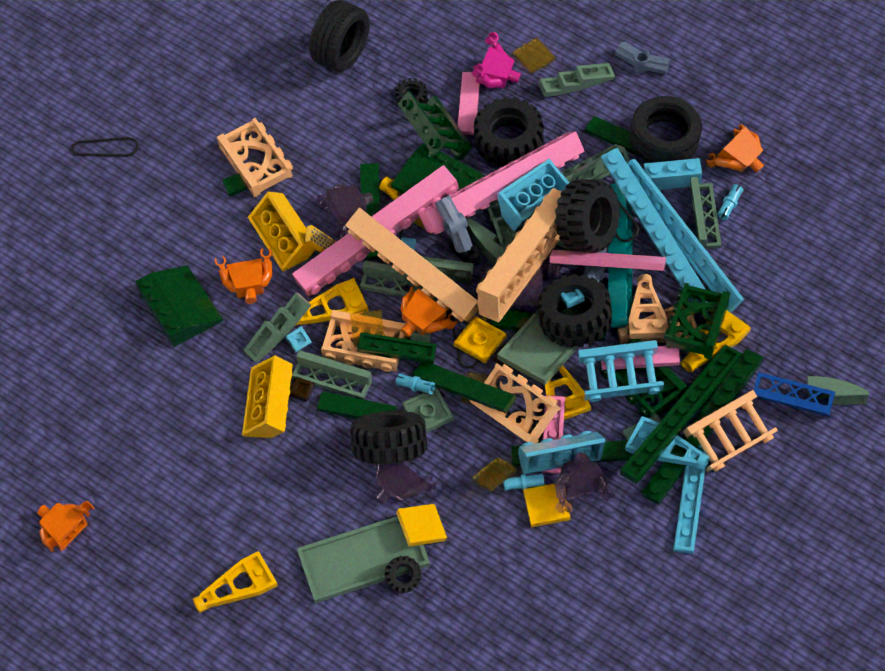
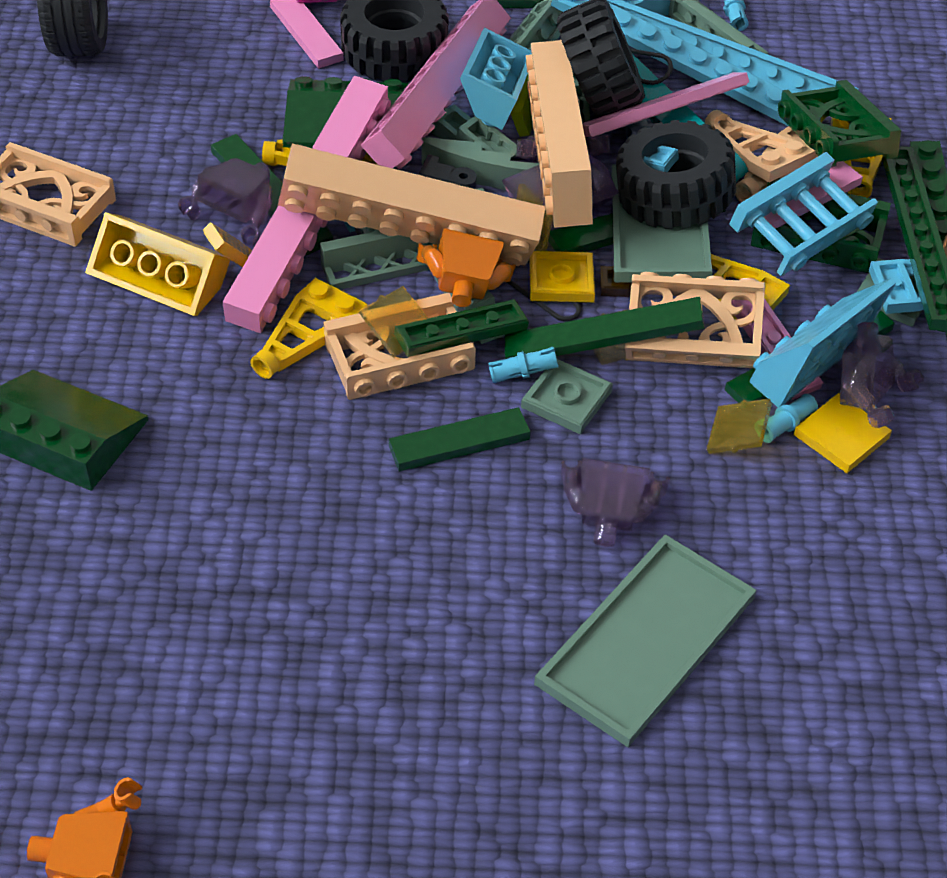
camera: 40 degrees left, 10 degrees down
yellow plate [193,551,278,613] -> none
orange torso [214,248,272,304] -> none
dark green tile [222,173,246,197] -> none
yellow slope [242,355,293,438] -> none
sand green slope [244,293,311,363] -> none
medium azure tile [285,326,312,353] -> none
dark brown tile [289,377,315,402] -> none
sand green fence [292,350,372,400] -> none
black tyre [350,410,427,465] -> none
black tyre [384,556,422,593] -> none
black tyre [395,78,428,108] -> none
yellow tile [396,504,447,546] -> none
dark green fence [398,91,472,160] -> none
sand blue piece [434,195,473,253] -> none

